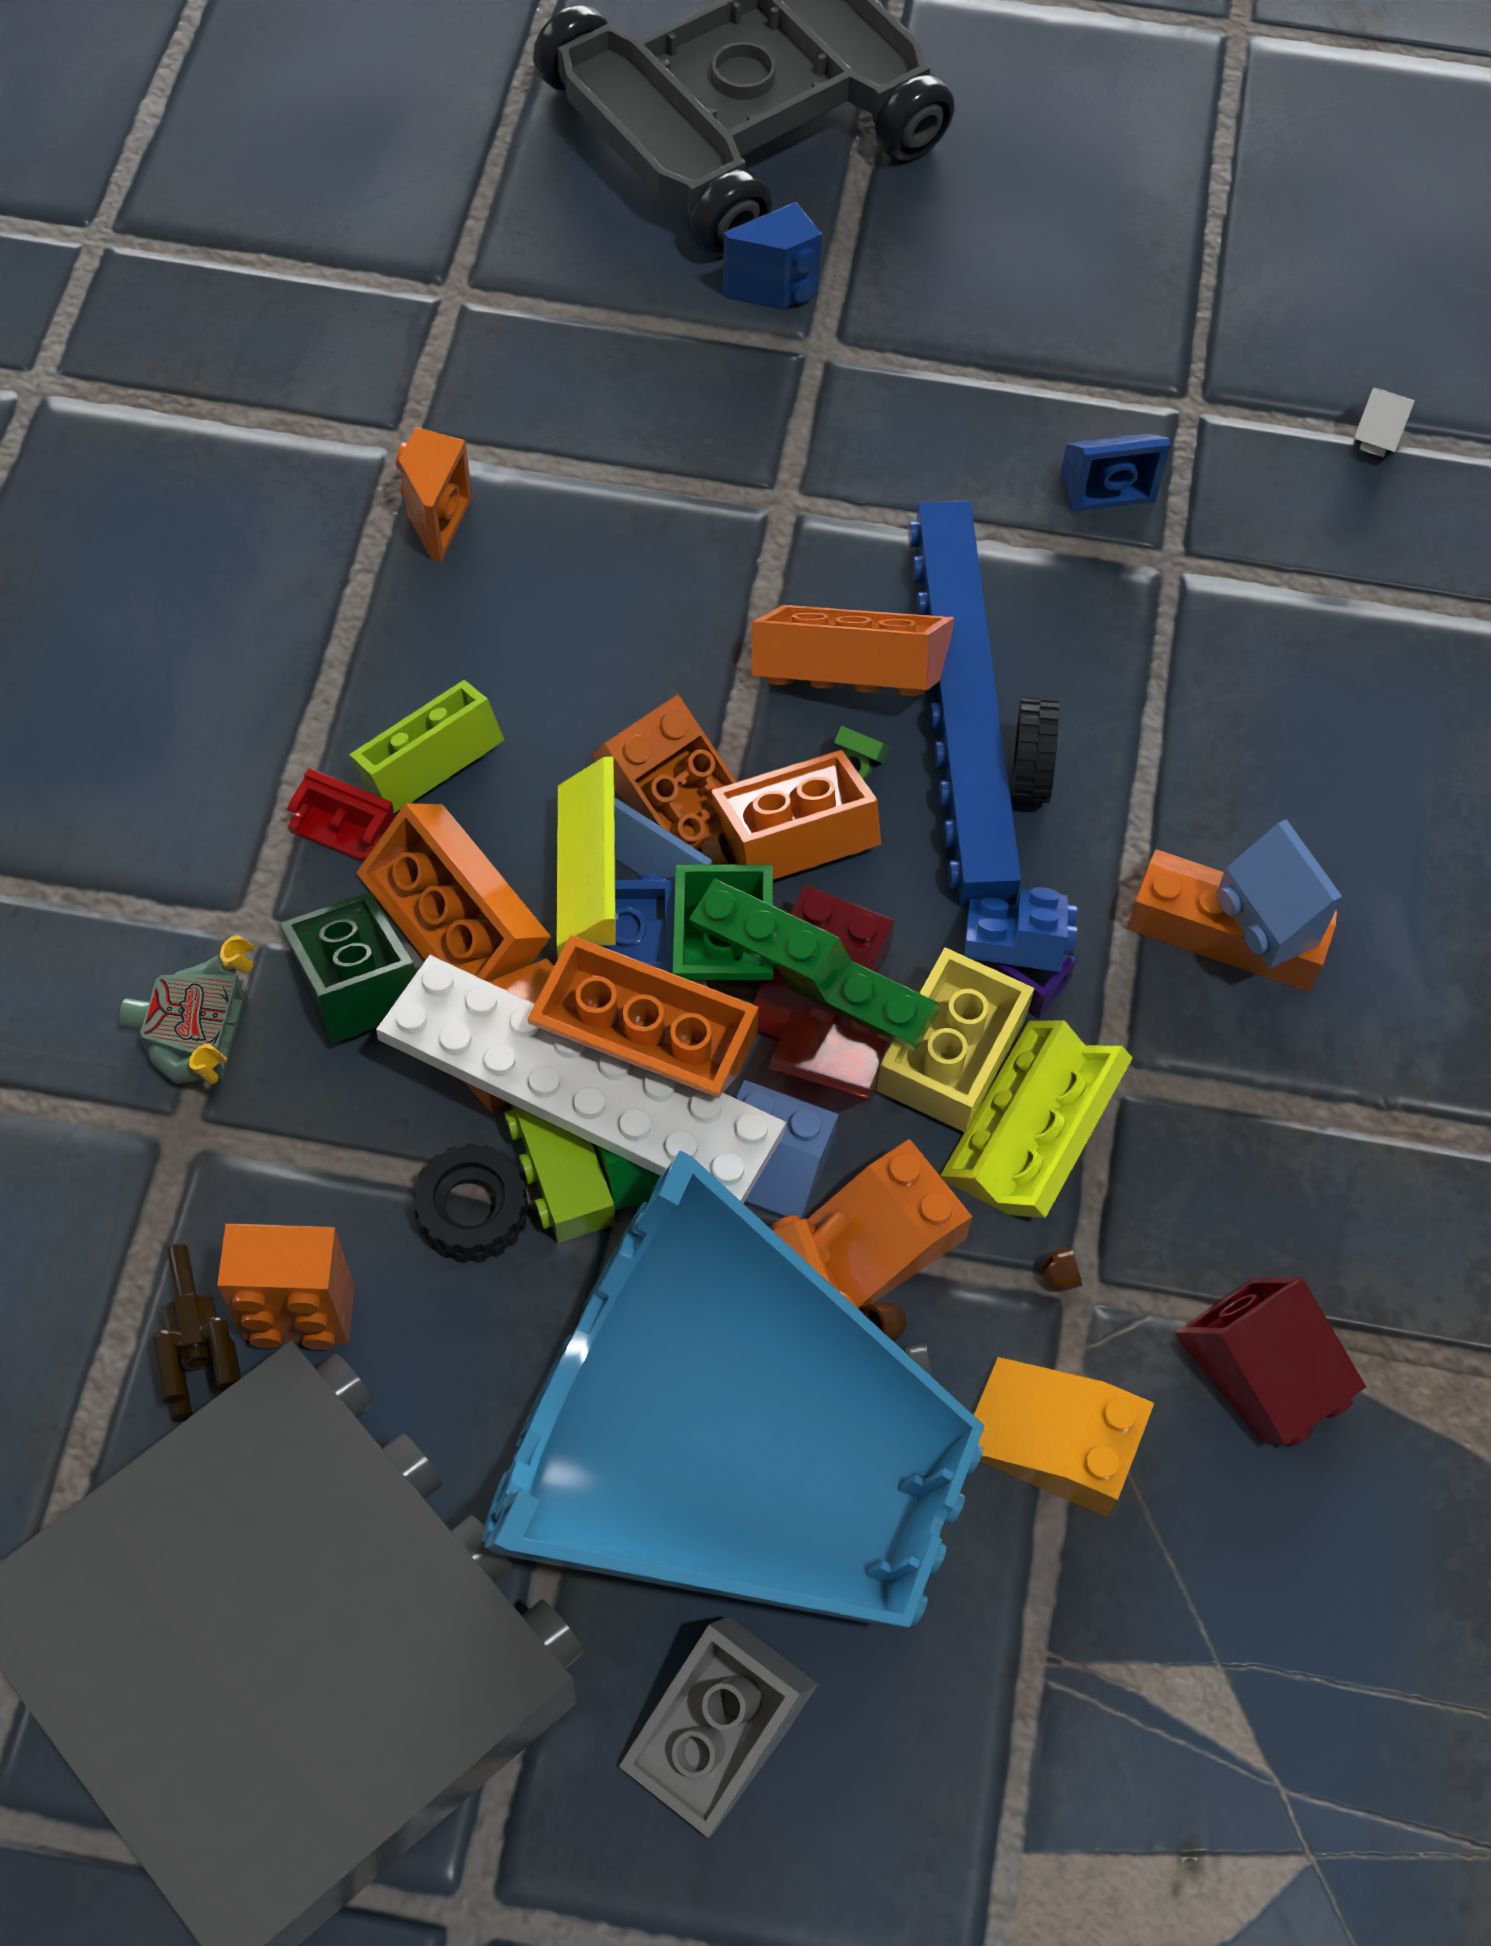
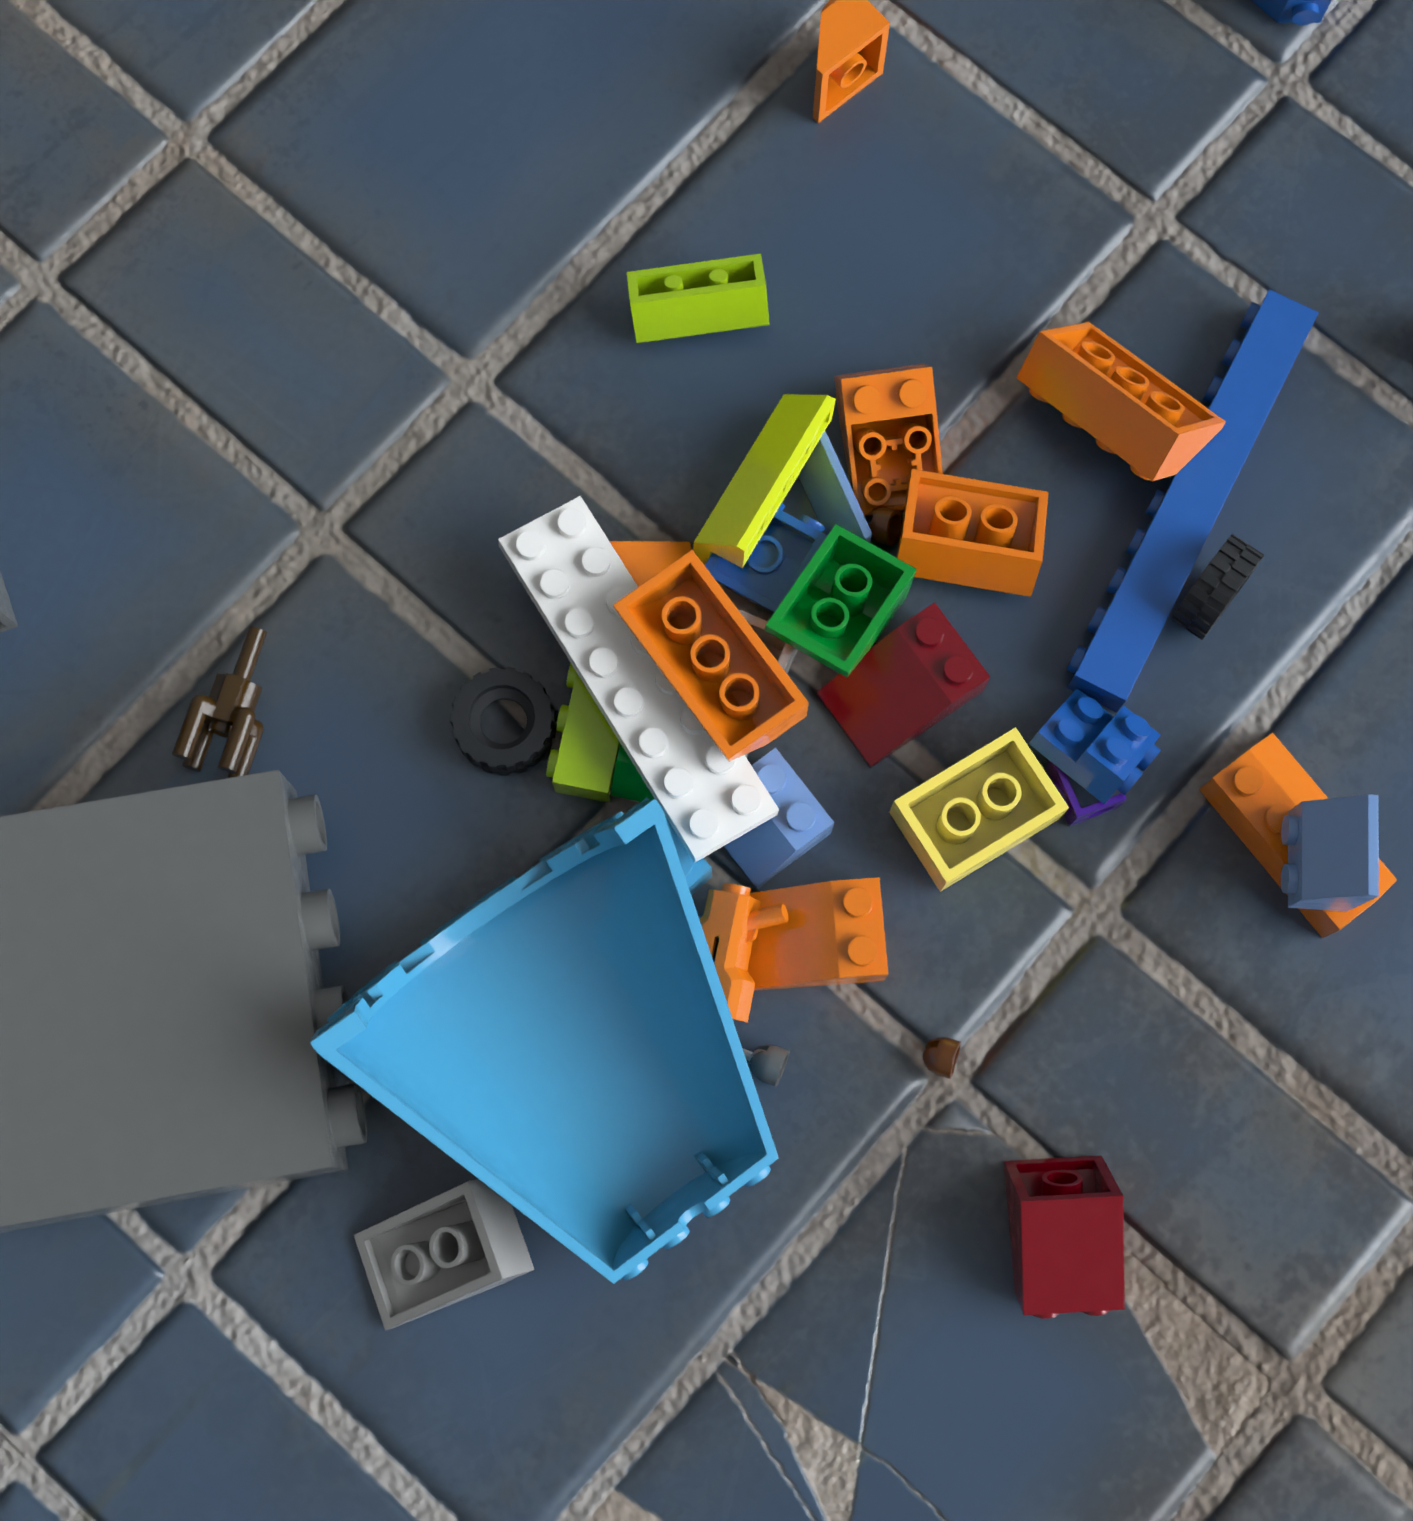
camera: 35 degrees right, 15 degrees up
sand green torso [119,935,255,1084] -> none
orange brick [217,1224,355,1350] -> none
dark green slope [279,892,416,1043] -> none
red hinge [287,768,395,863] -> none
orange slope [356,803,551,982] -> none
green bracket [689,878,940,1051] -> none
clear red slope [769,1006,891,1098] -> none
bright green tile [834,726,890,781] -> none
reddish brown hinge [862,1302,907,1342] -> none
neon yellow slope [940,1020,1133,1218] -> none
light orange slope [974,1357,1154,1518] -> none

